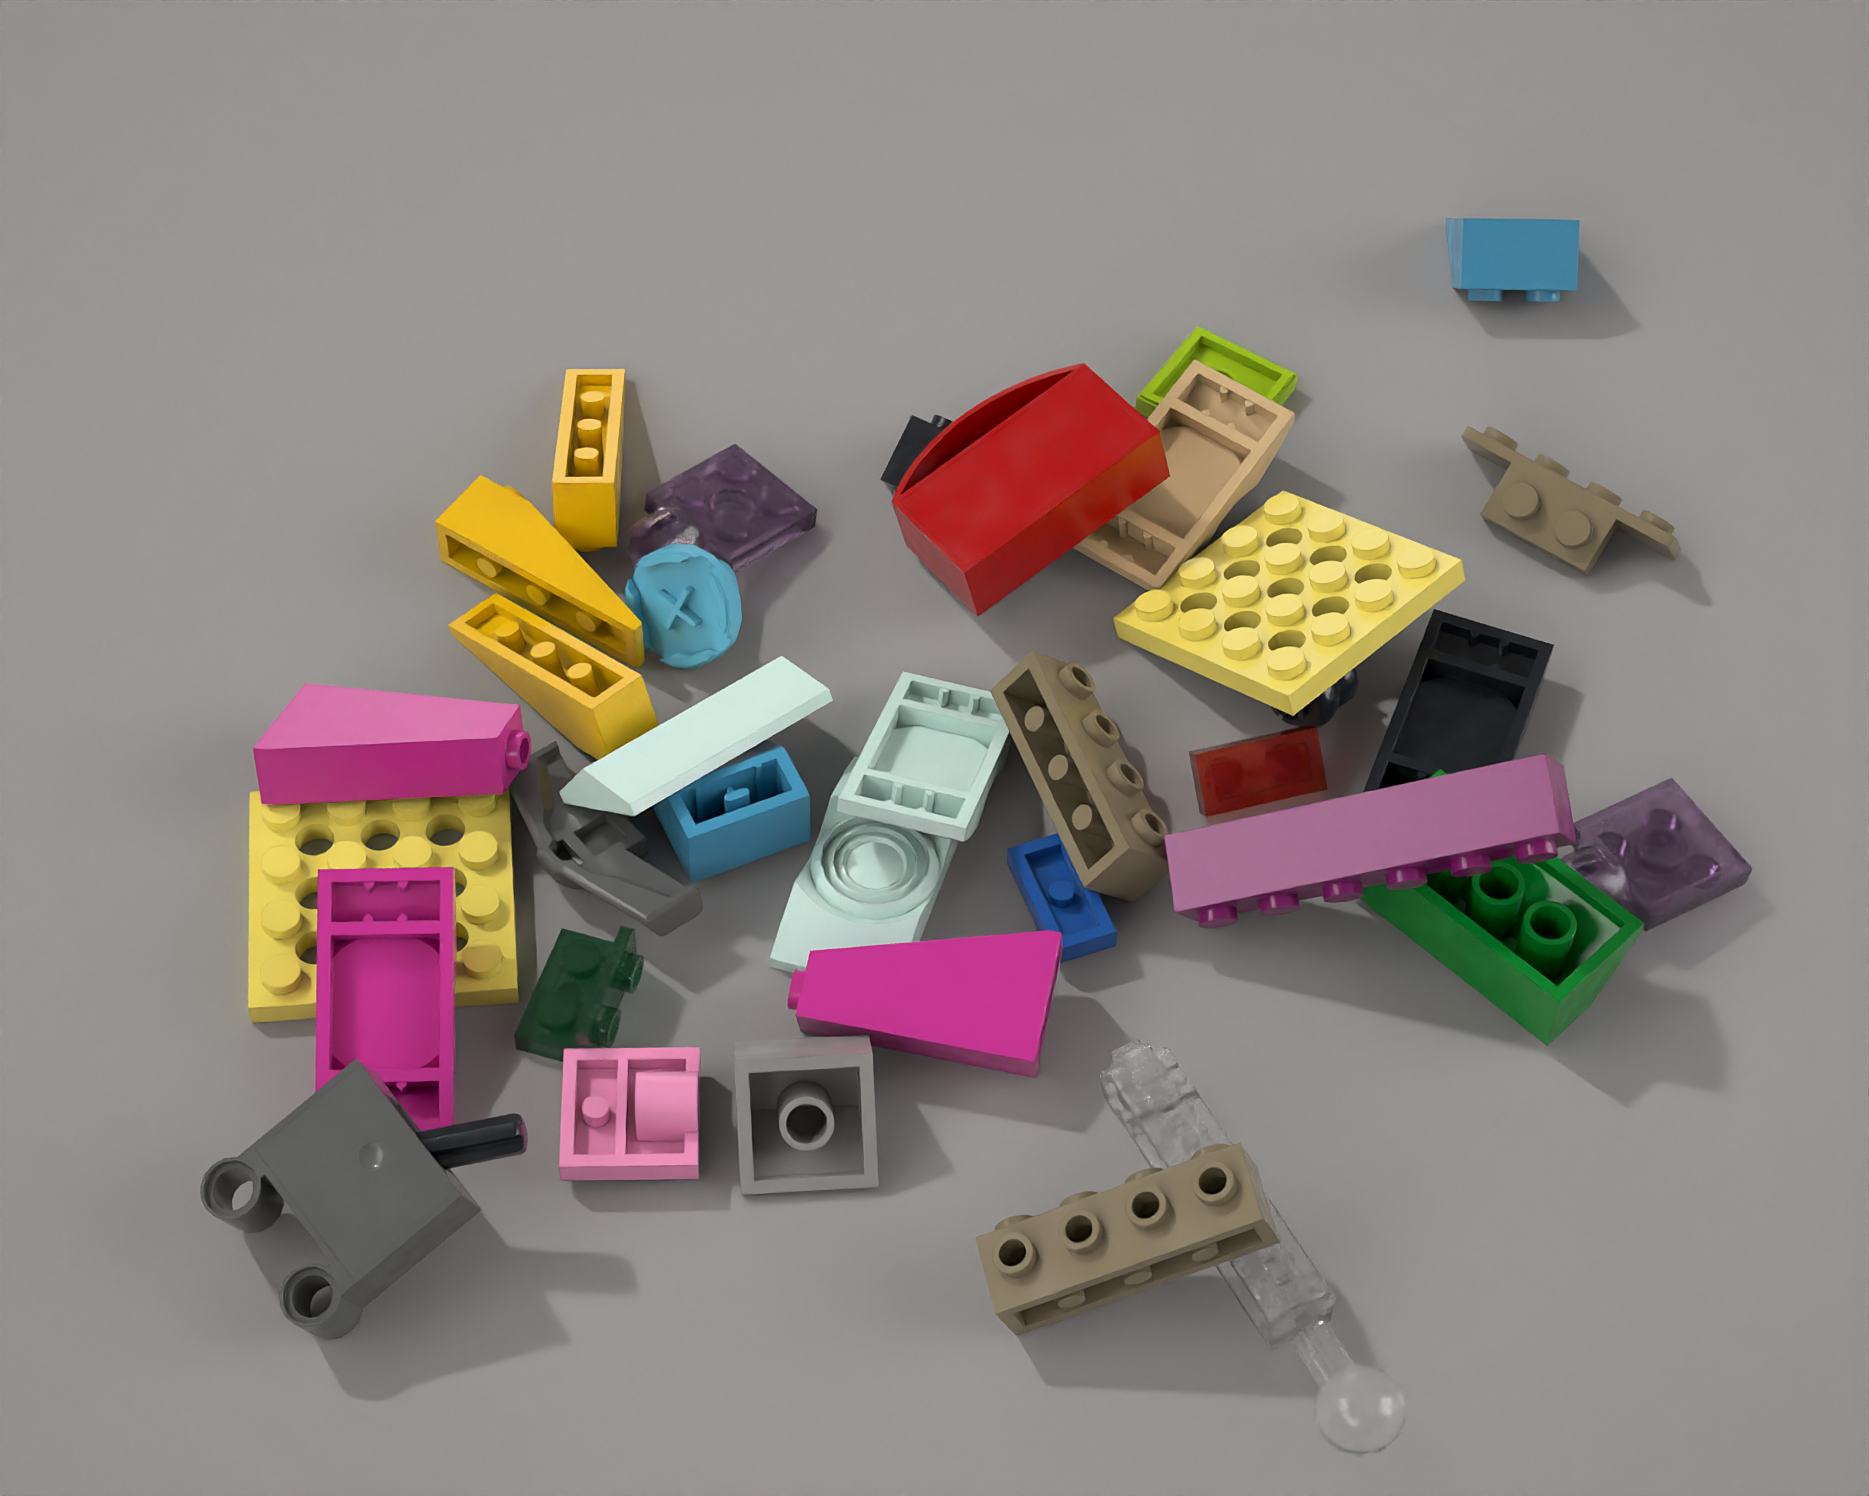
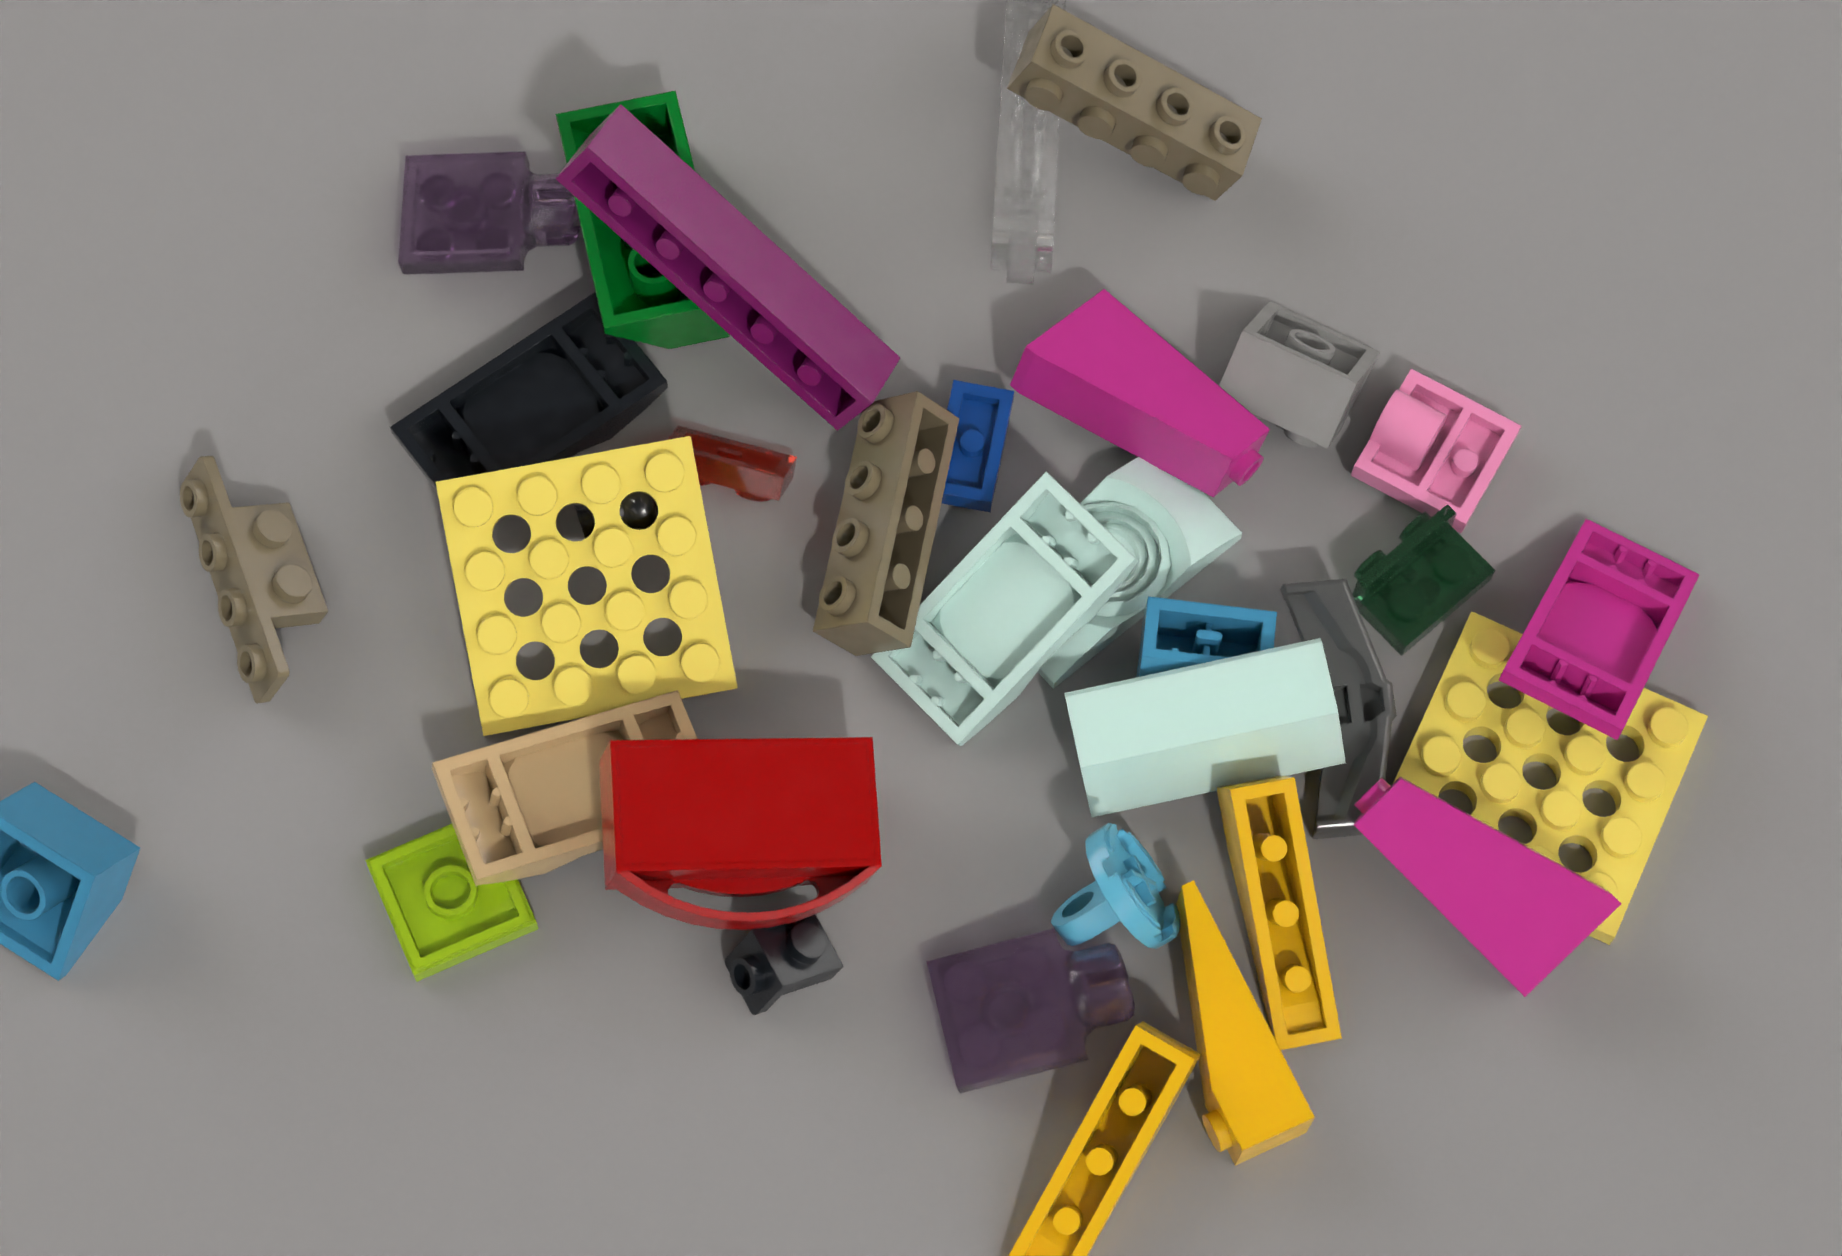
camera: 150 degrees left, 15 degrees up
dark grey piece [200,1059,528,1339] -> none

